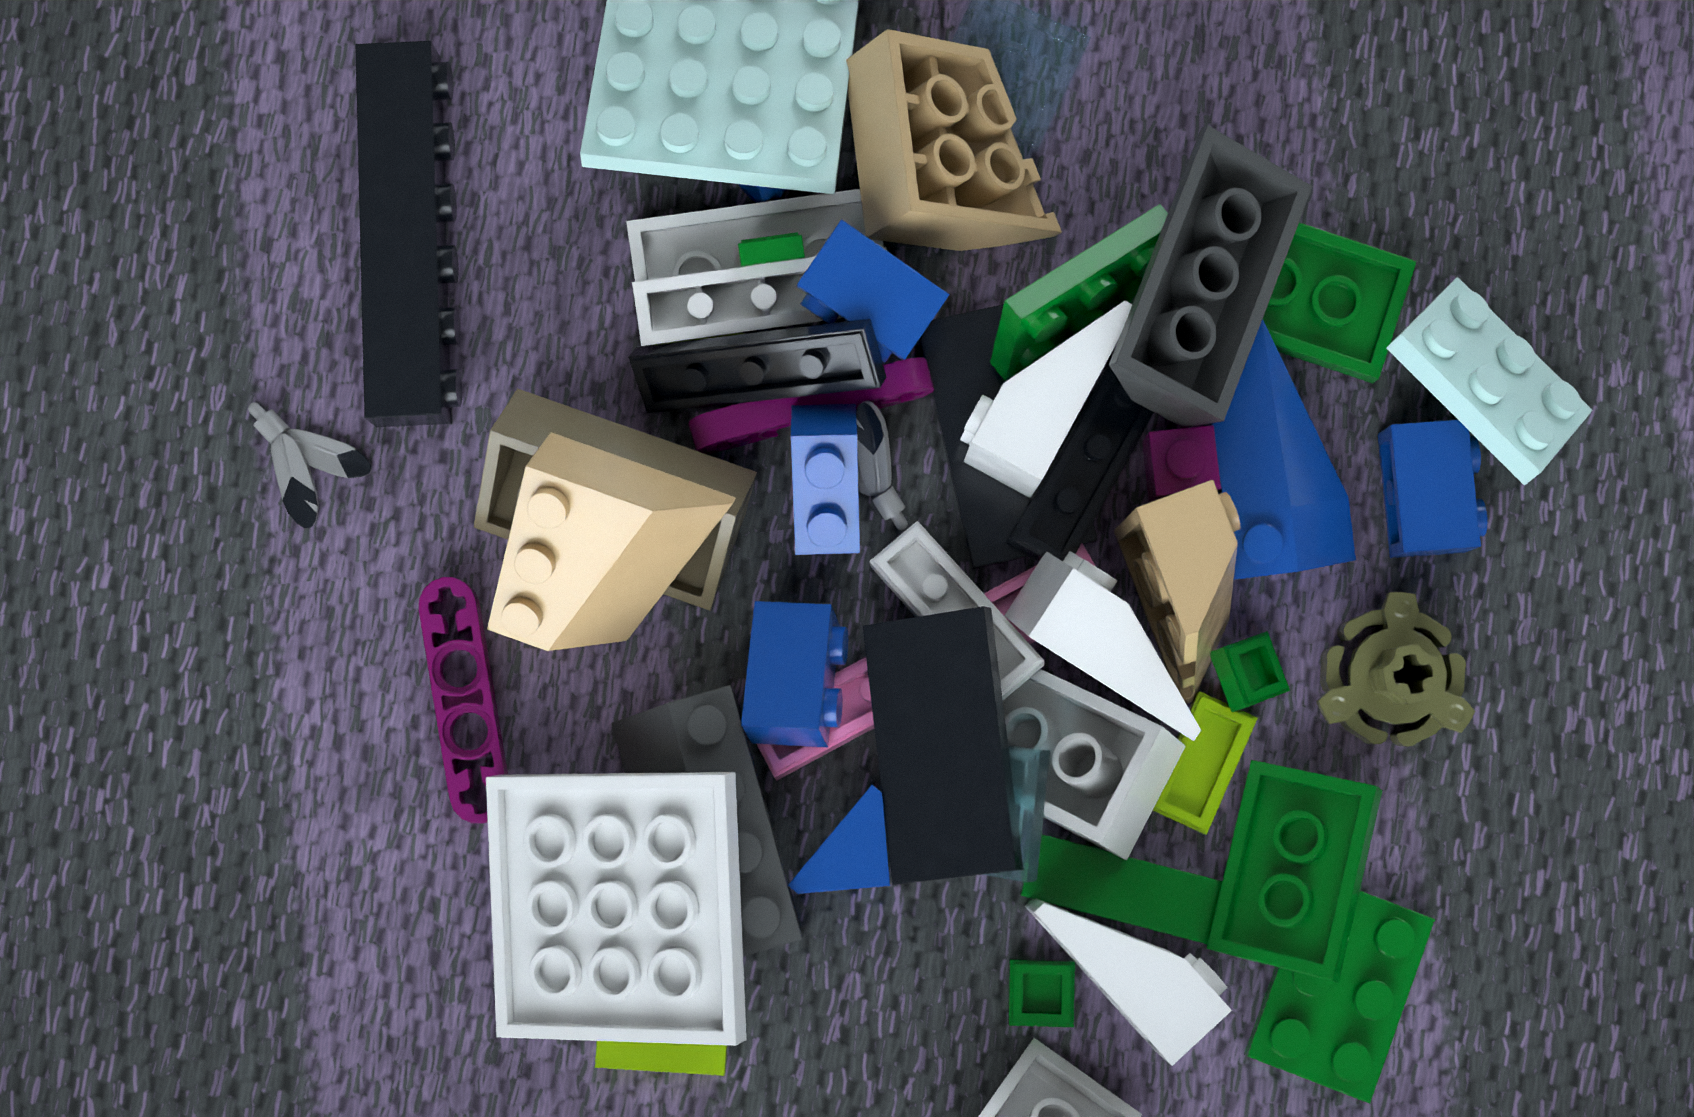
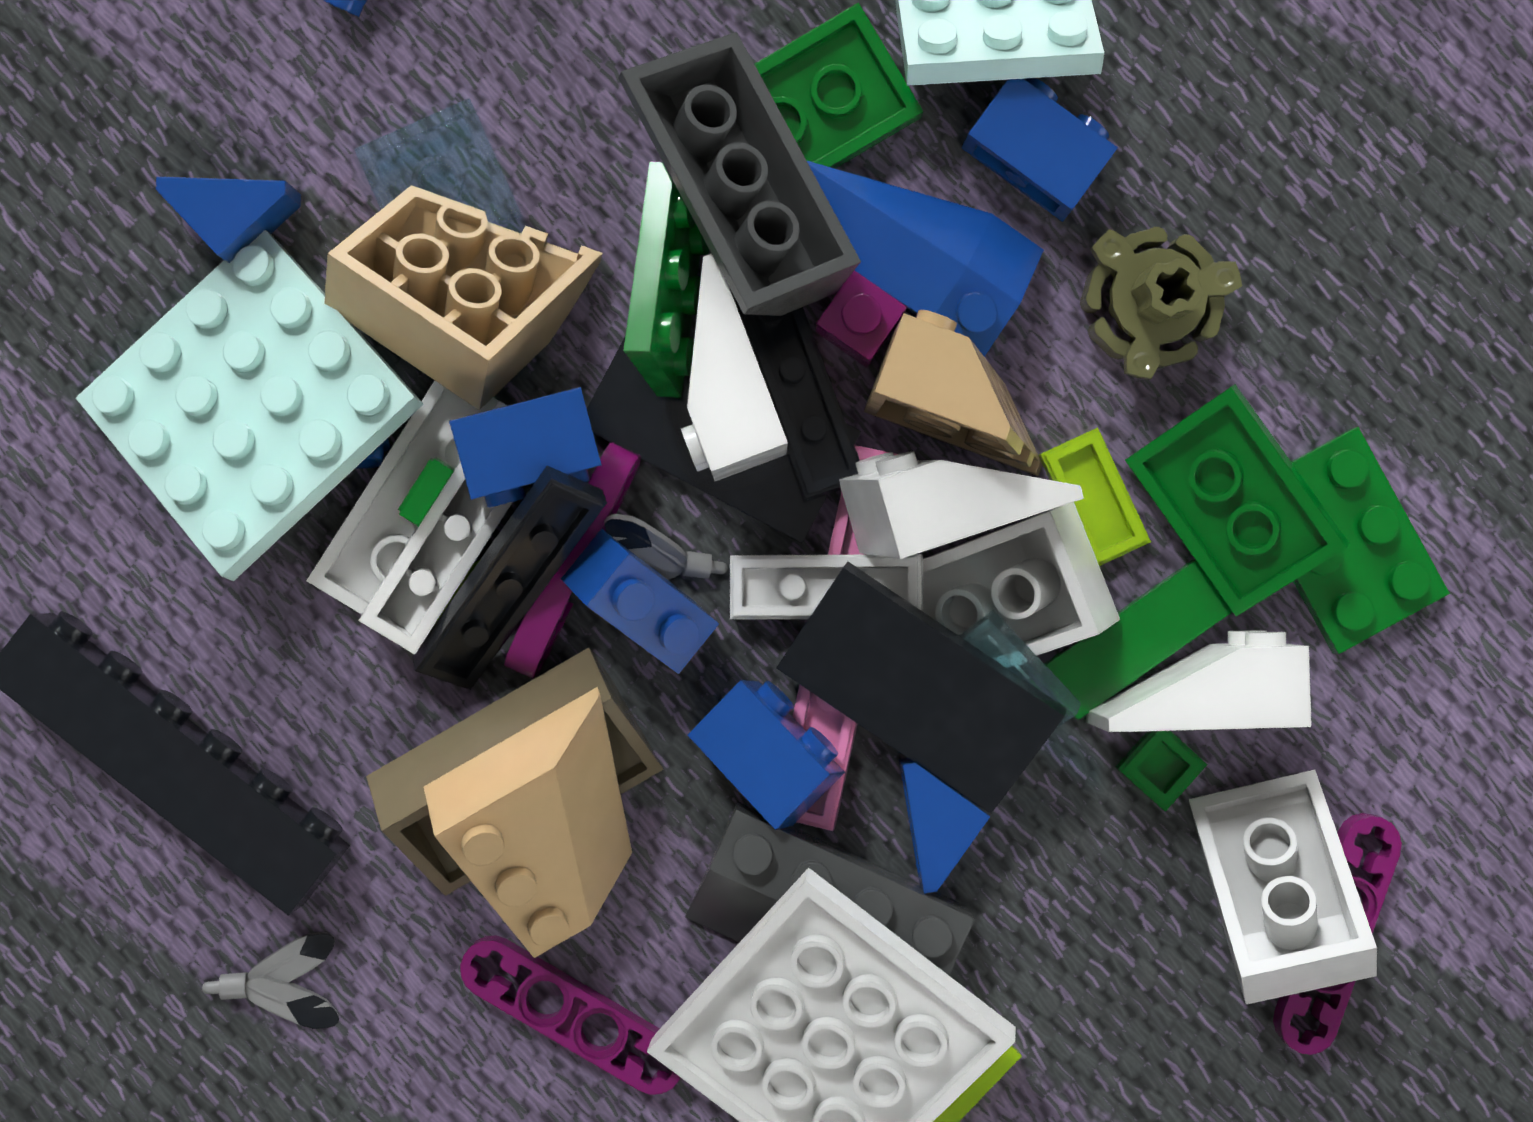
camera: 50 degrees left, 5 degrees up
green tile [1210,631,1290,712] -> none

